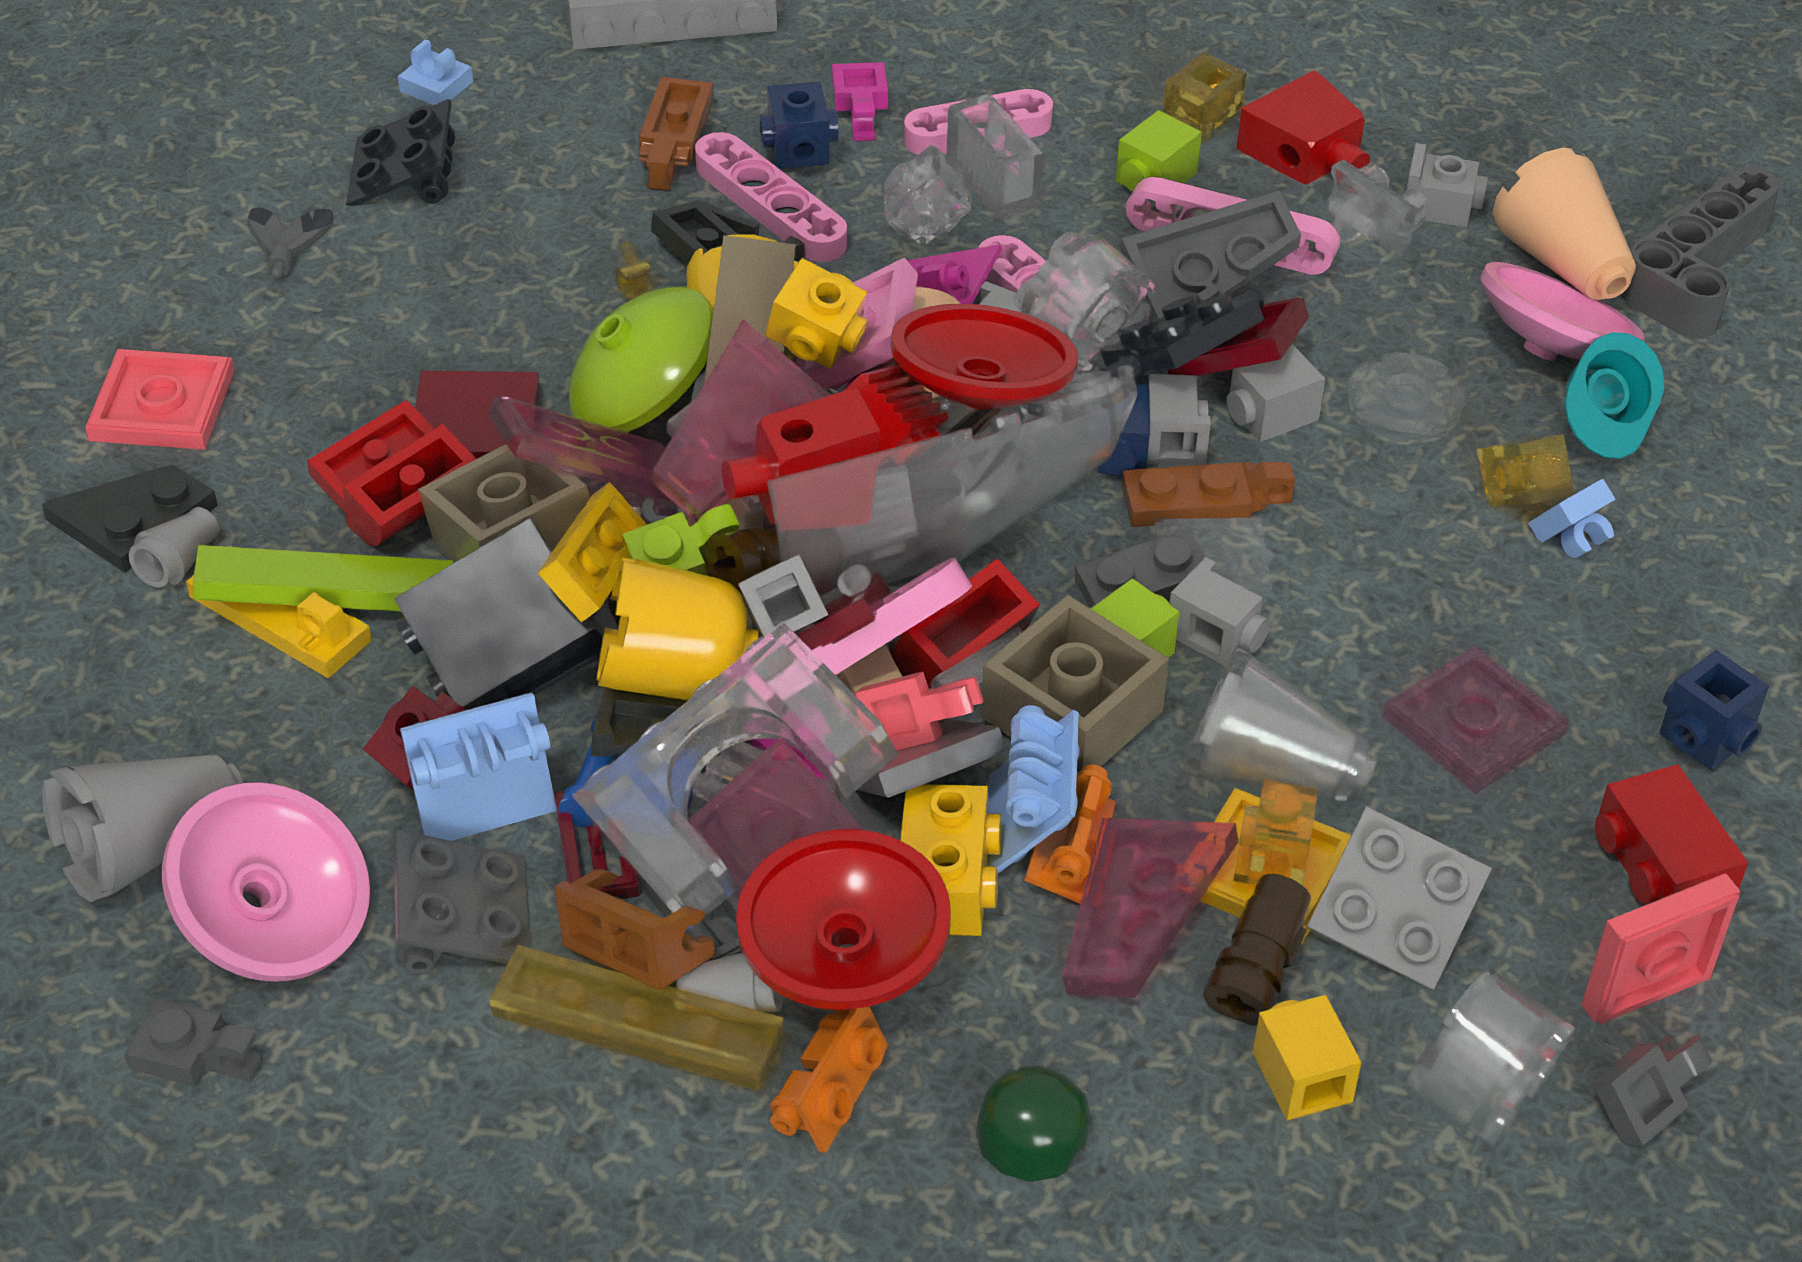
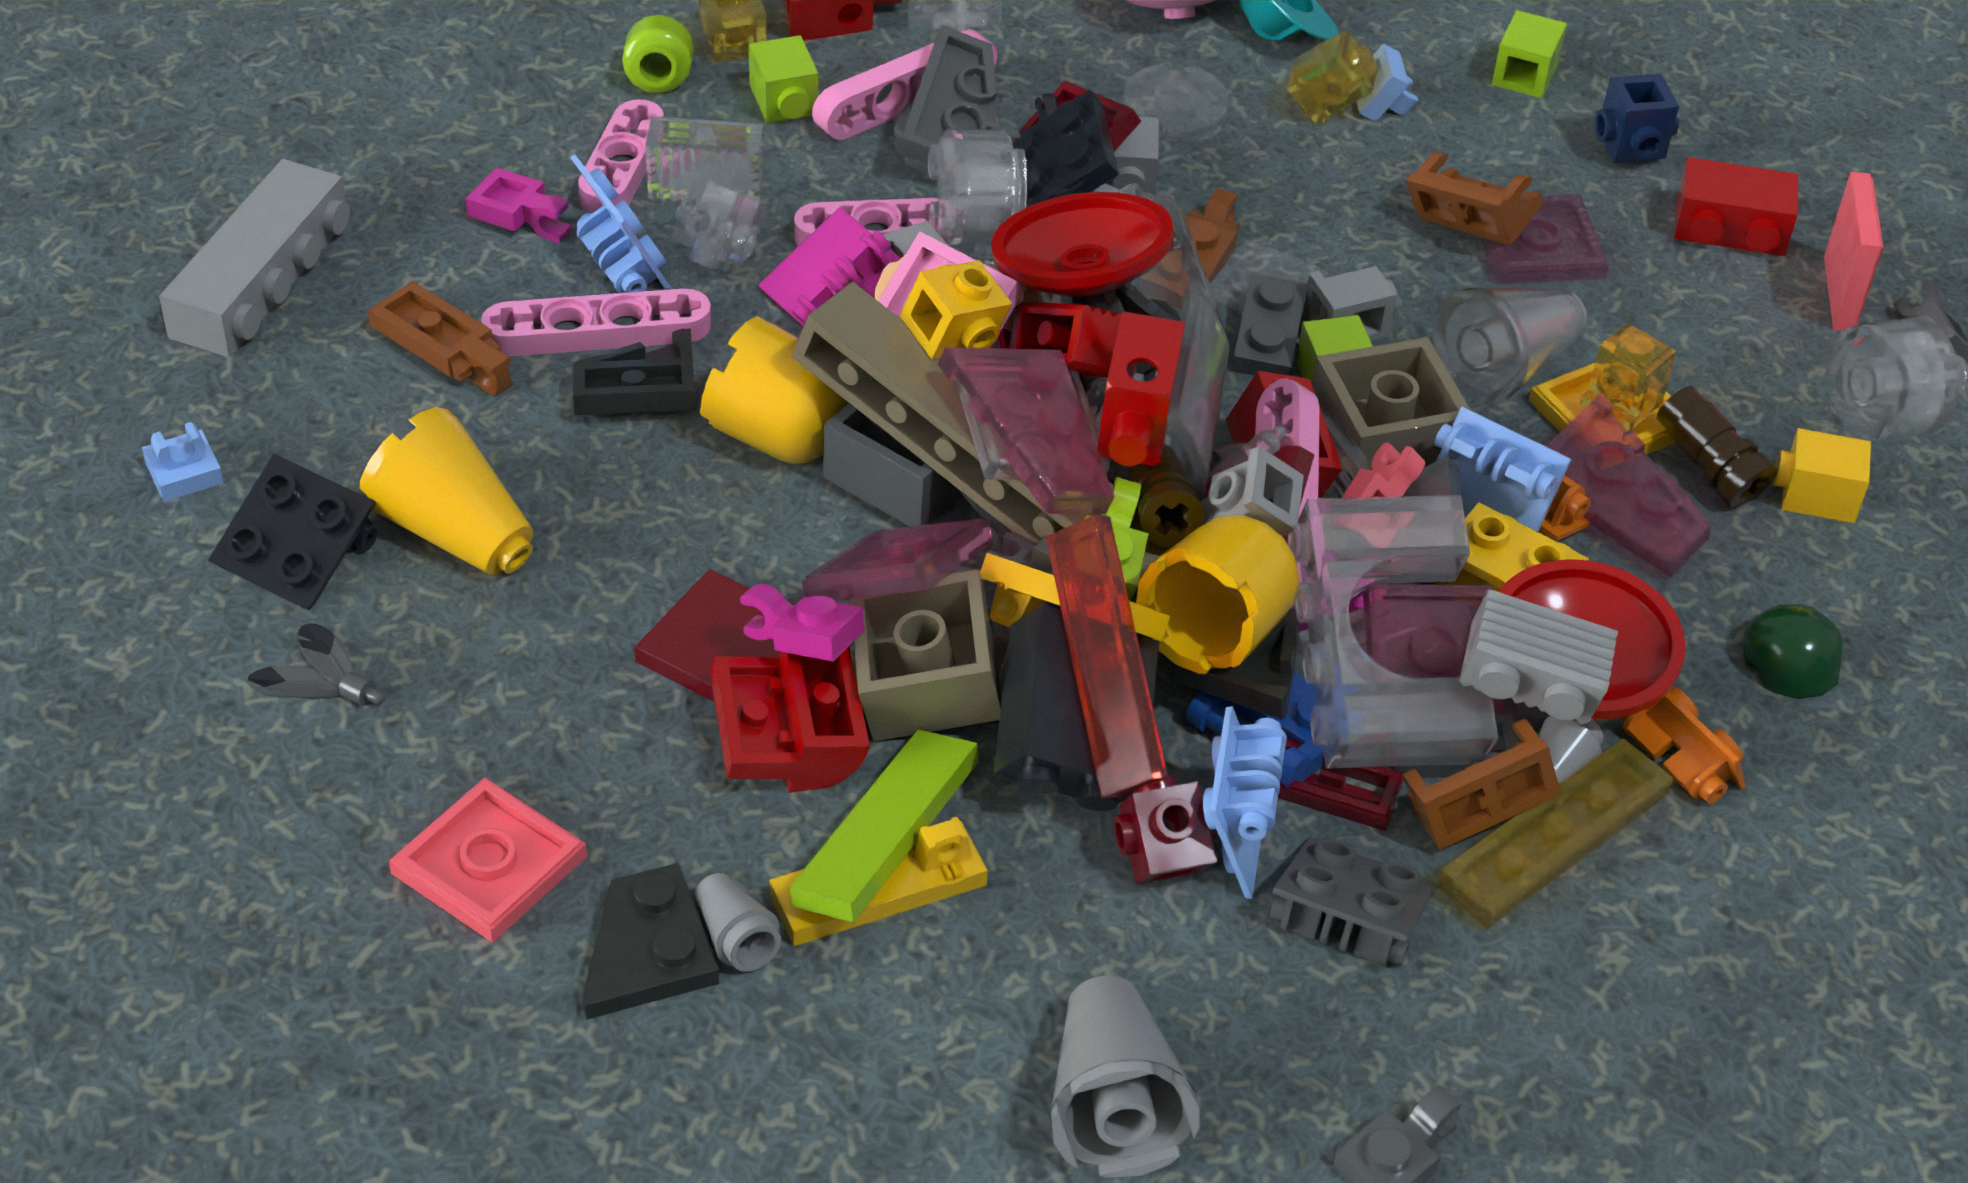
camera: 60 degrees left, 0 degrees up
bright pink dish [162,782,370,982] -> none
lime dish [569,287,714,436] -> none
clear yellow hand [615,241,653,300] -> none
dark blue brick [760,81,839,168] -> none
light grey hinge [1307,806,1492,990] -> none
none -> yellow cone [359,407,533,575]
none -> light blue hinge [570,154,671,293]
none -> lime head [622,15,694,94]
none -> dark pink plate [740,584,865,661]
none -> clear red tile [1046,515,1168,798]
none -> dark orange hinge [1406,151,1544,246]
none -> light grey brick [1460,589,1618,724]
none -> lime brick [1492,10,1567,98]

